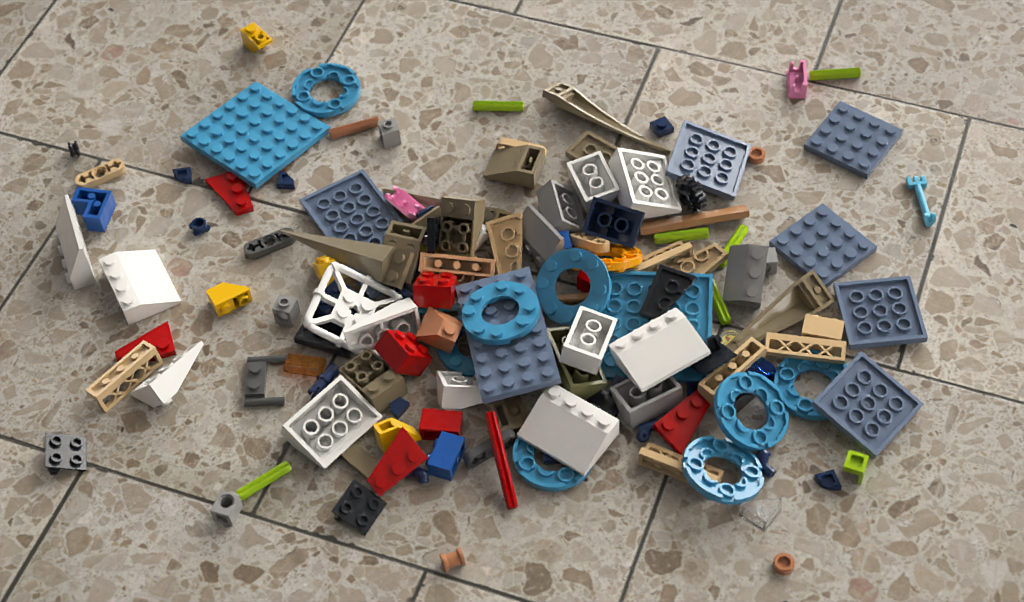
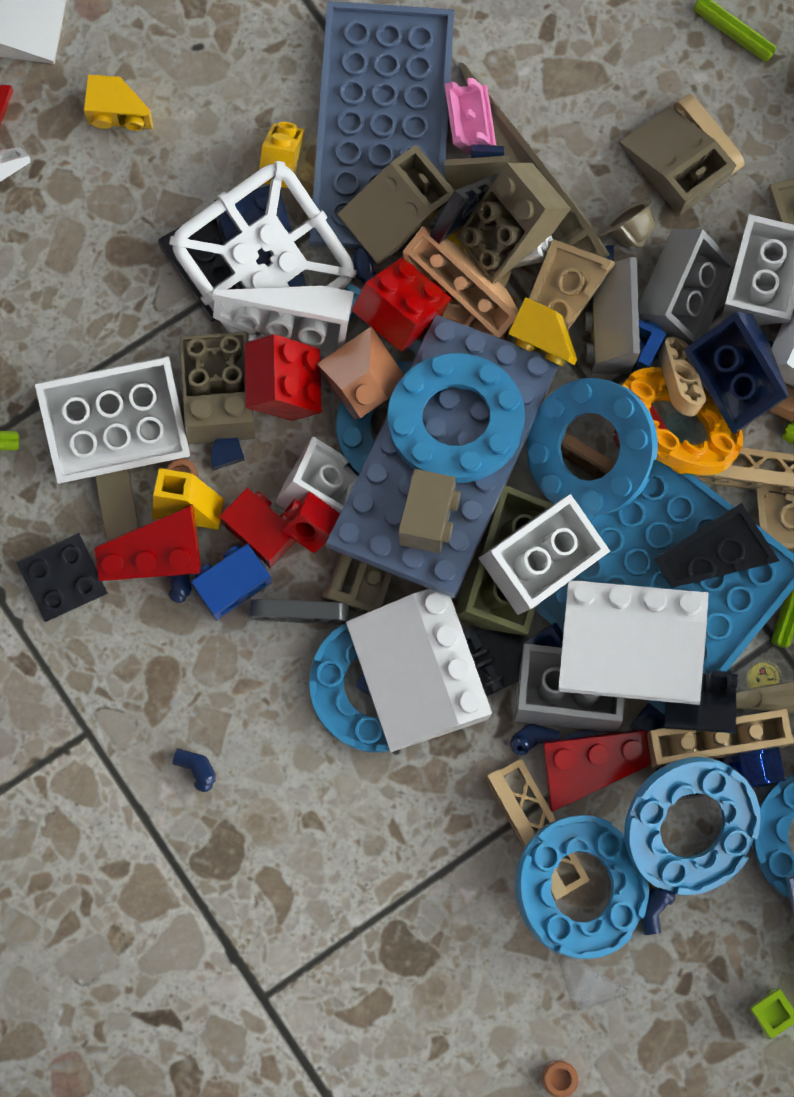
camera: 25 degrees right, 25 degrees up
dark grey beam [244,228,296,260] -> none
dark grey plate [244,355,287,407] -> none
light grey brick [272,294,300,327] -> none
dark tan plate [281,230,415,290] -> none
clear orange tile [283,353,326,377] -> none
dark blue pin [307,363,339,398] -> none
nougat bush [439,547,466,572] -> none
red axle [485,411,518,510] -> none
dark blue tile [814,469,842,491] -> none
none -> dark blue arm [172,748,216,792]
none -> red brick [281,491,340,554]
none -> dark tan brick [398,469,461,554]
none -> yellow slope [508,297,577,367]
none -> dark tan piece [598,198,656,248]

